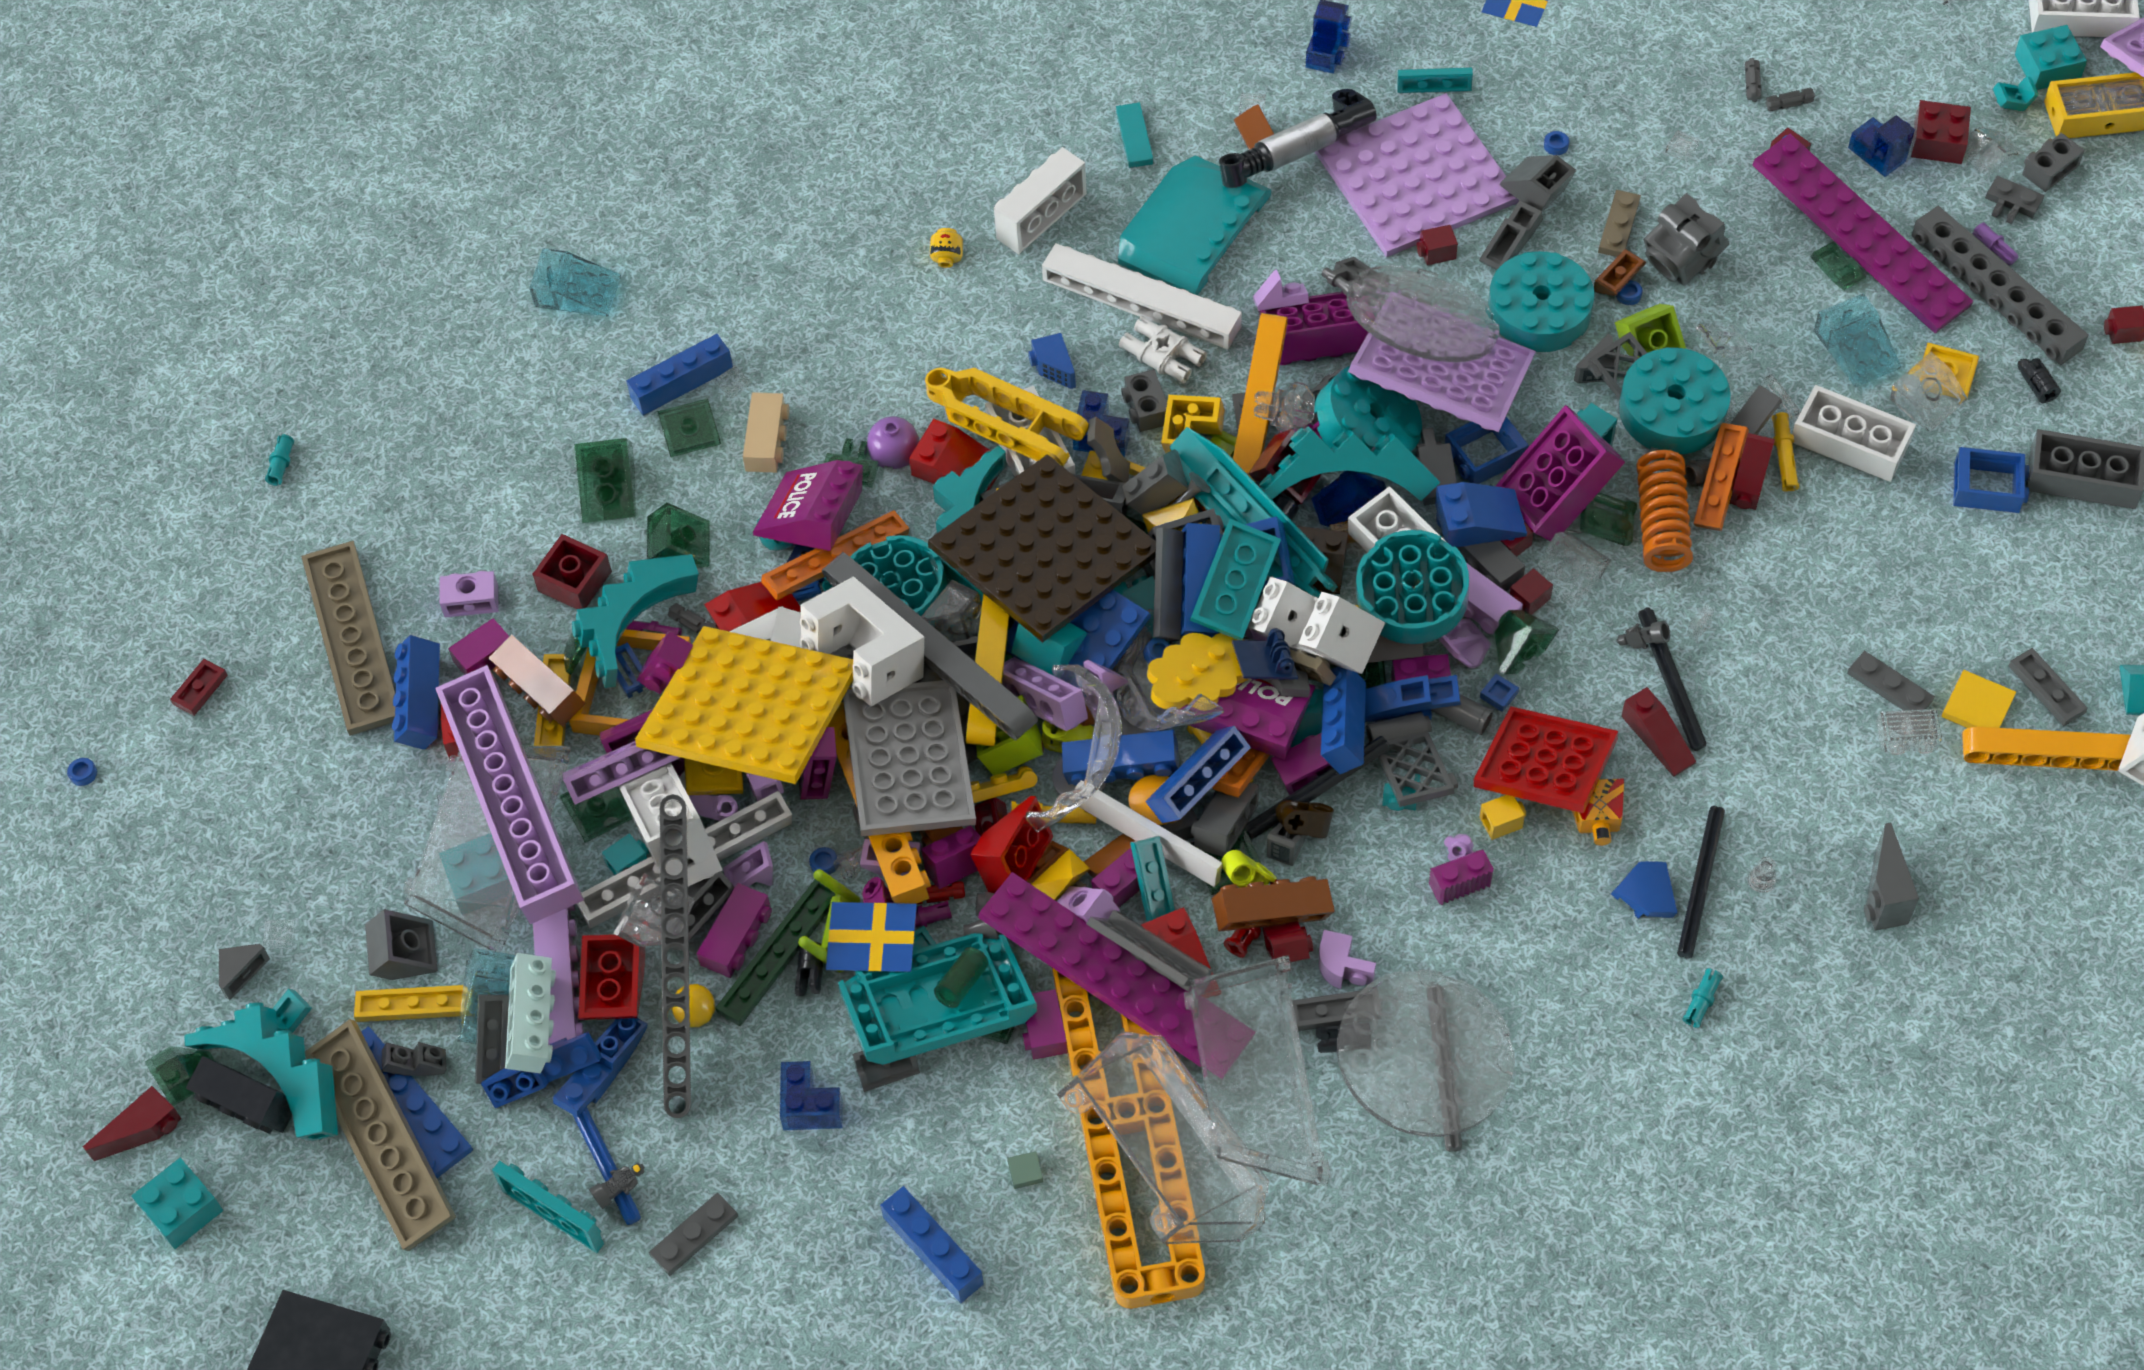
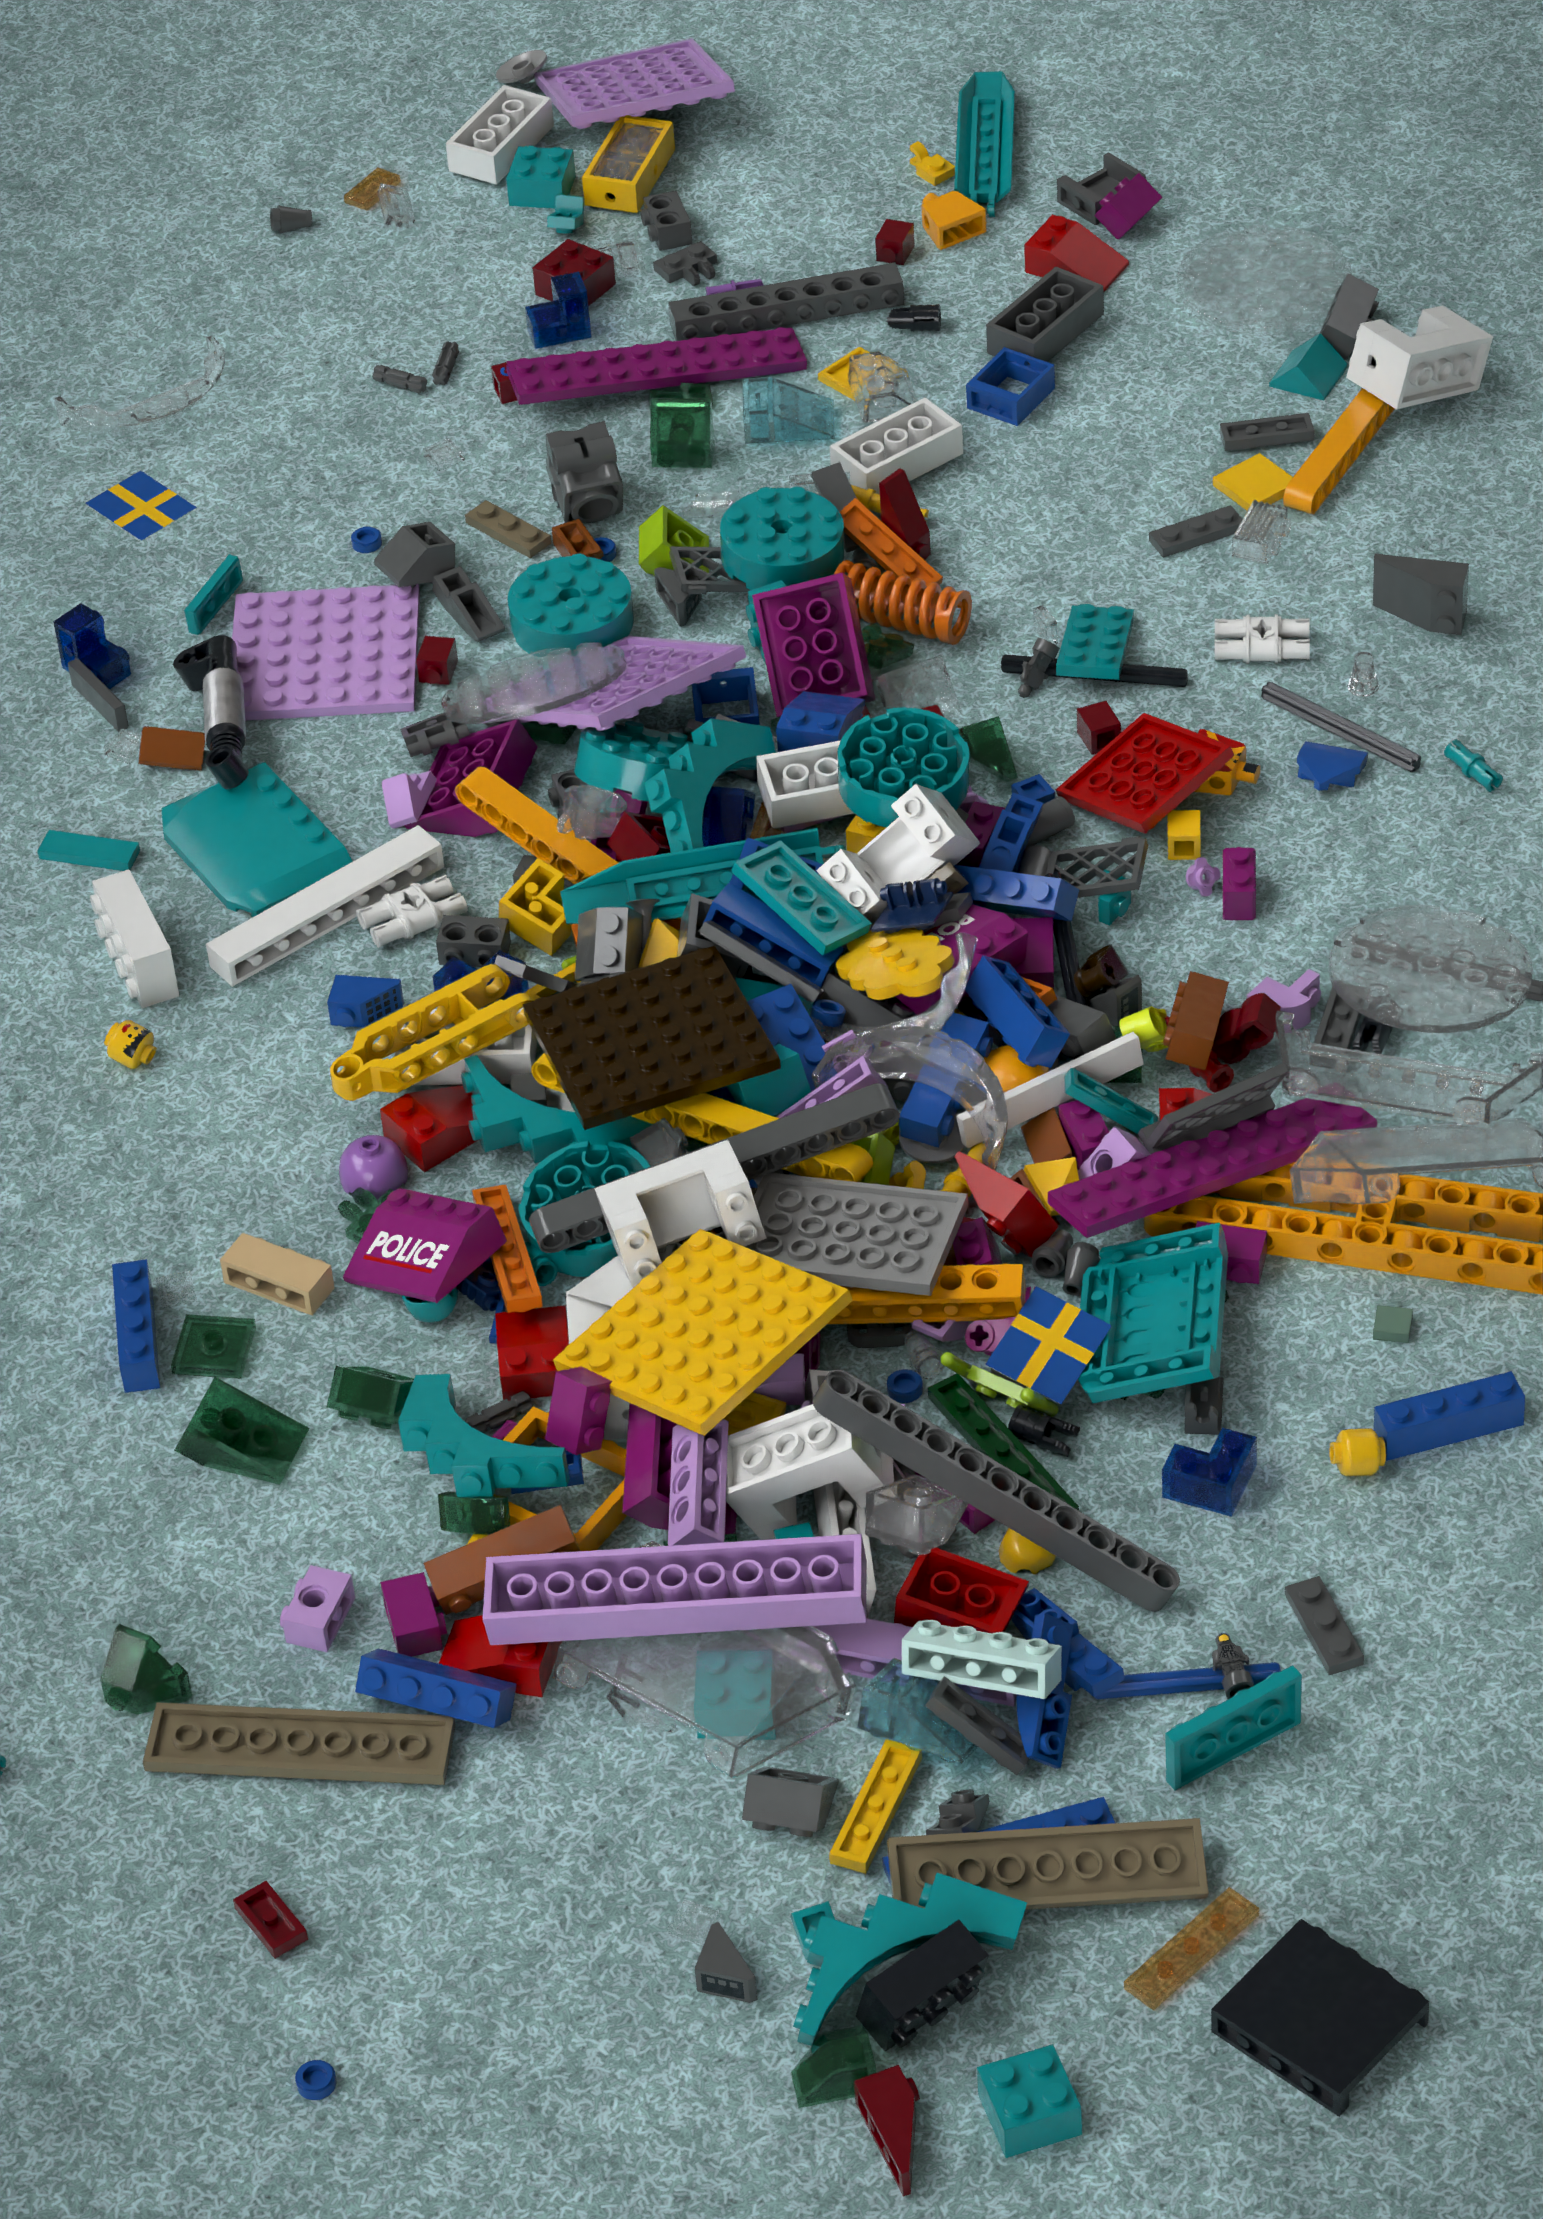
camera: 65 degrees left, 15 degrees down
dark red brick [532,534,612,609] -> none
clear green pin [934,947,988,1008] -> none
dark red slope [1621,687,1696,777] -> none
none -> dark grey tile [68,658,129,732]
none -> clear green slope [100,1624,192,1715]
none -> clear green slope [650,398,715,468]
none -> teal plate [1056,604,1134,680]
none -> dark red brick [1077,701,1121,755]
none -> clear orange tile [1124,1887,1259,2011]
none -> white pin [1215,614,1310,664]
none -> yellow head [1329,1428,1386,1476]

